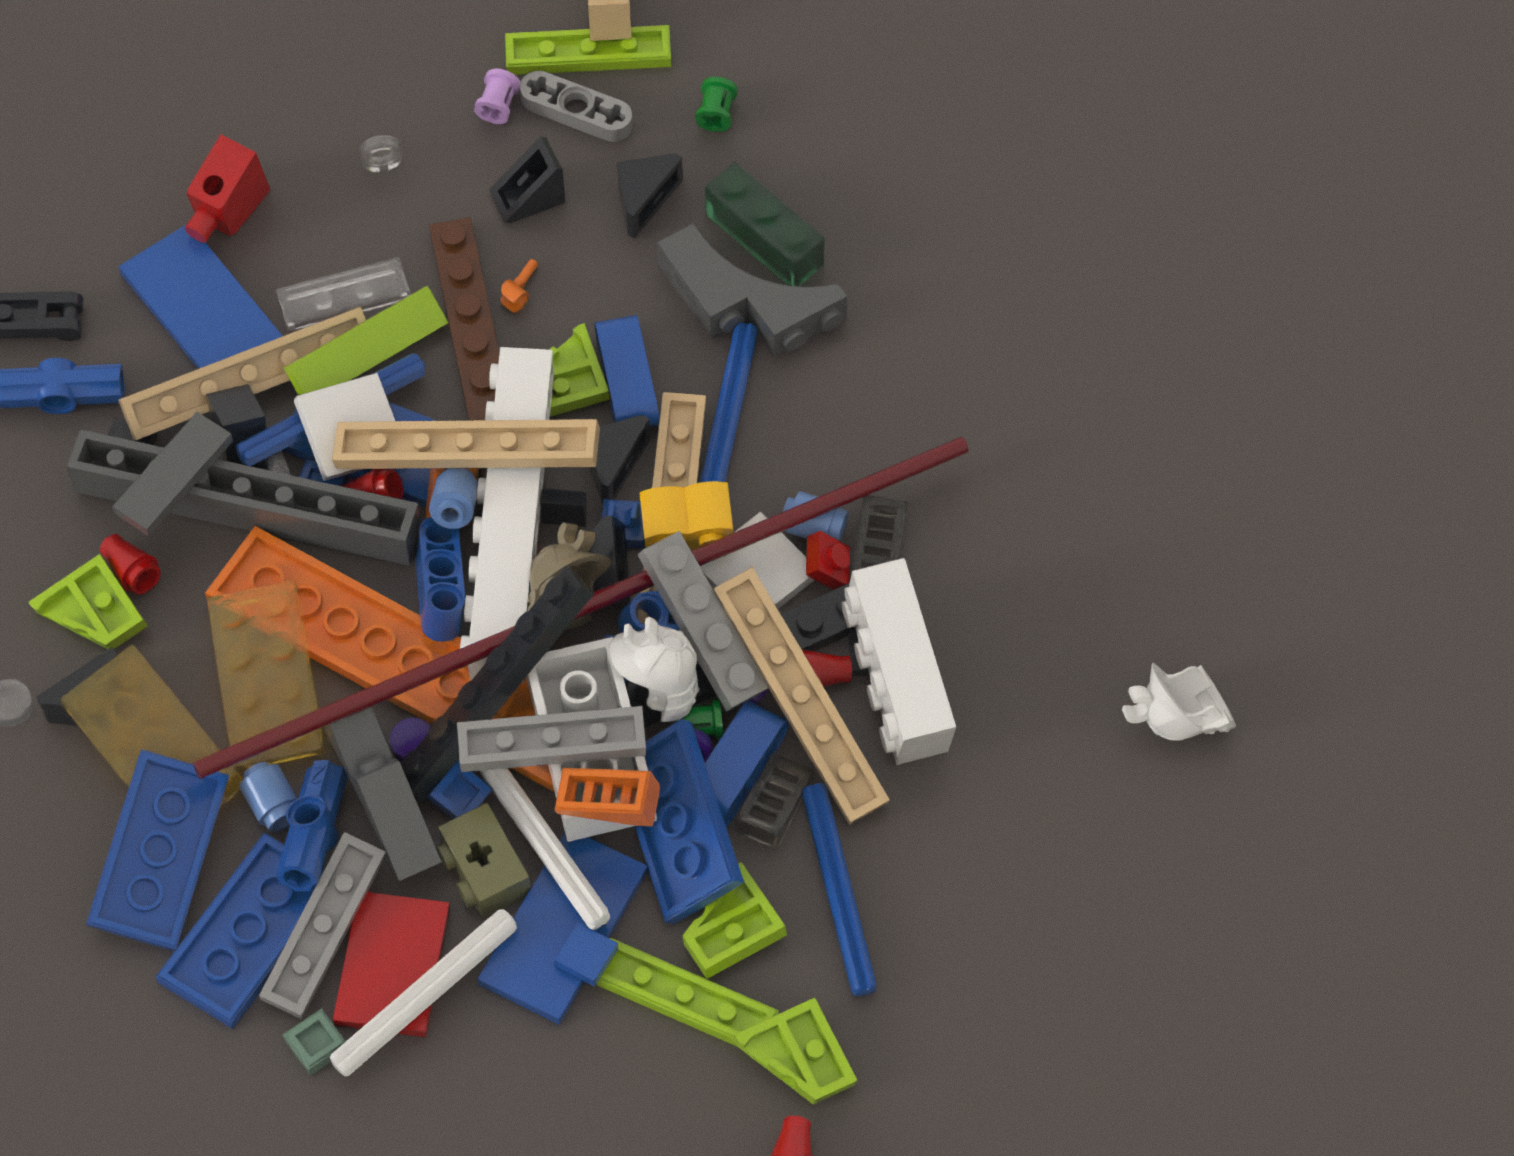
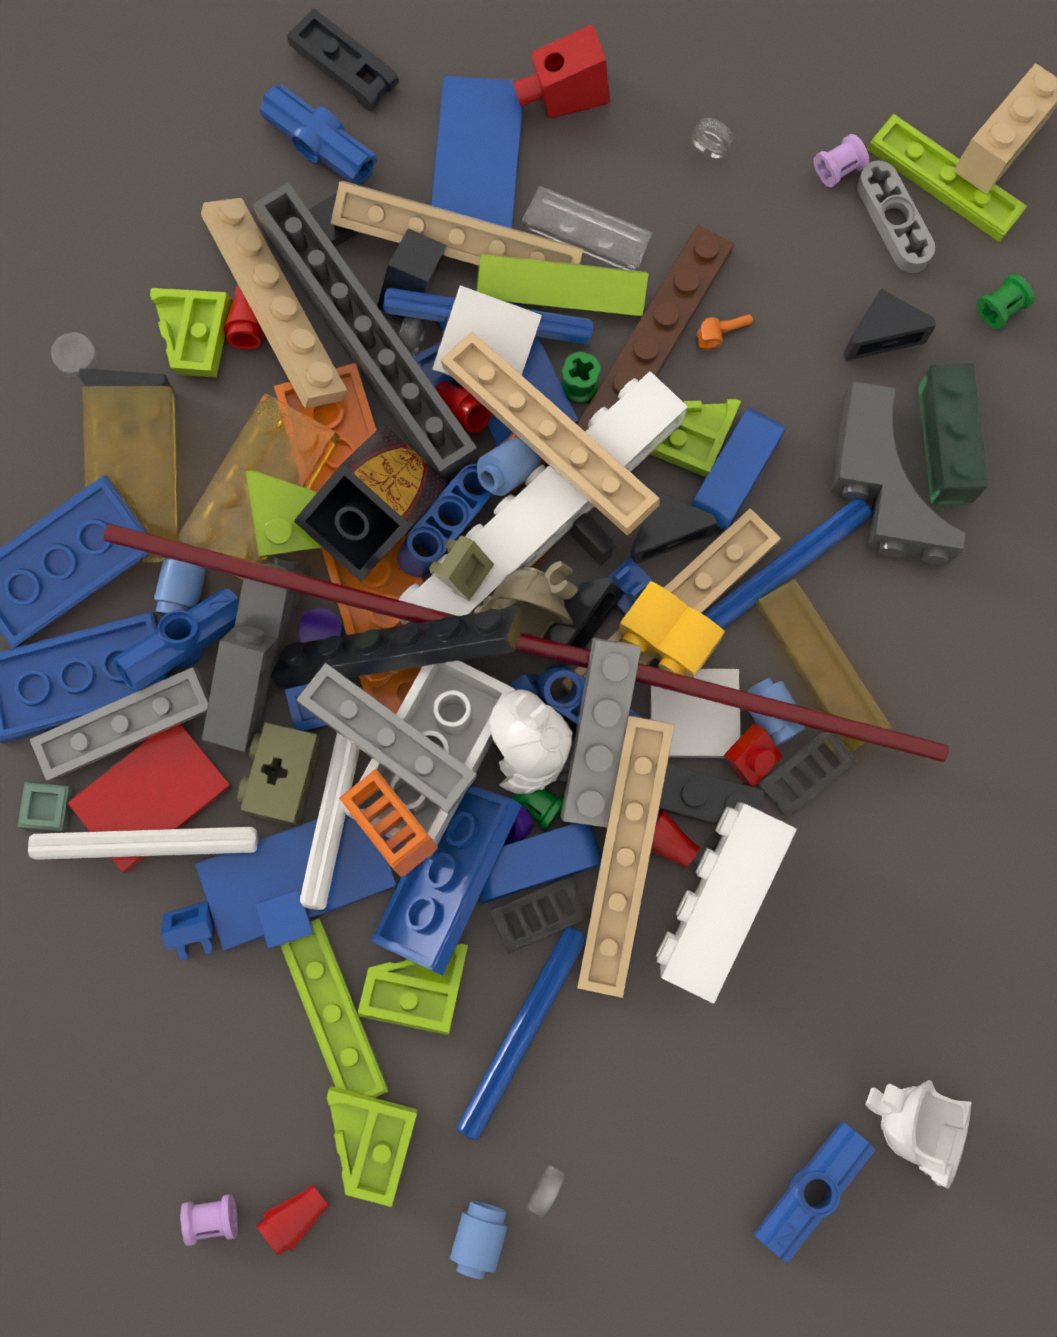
camera: 40 degrees right, 15 degrees up
dark grey tile [112,412,233,536] -> none
black slope [489,136,566,223] -> none
none -> blue tile [161,901,213,961]
none -> tan plate [201,198,347,409]
none -> lime wing [245,470,323,557]
none -> black slope [294,424,449,581]
none -> olive tile [429,535,494,601]
none -> medium blue brick [450,1201,508,1279]
none -> clear tile [527,1165,565,1217]
none -> green bush [561,352,601,404]
none -> blue piece [753,1121,876,1264]
none -> clear yellow plate [755,579,891,752]

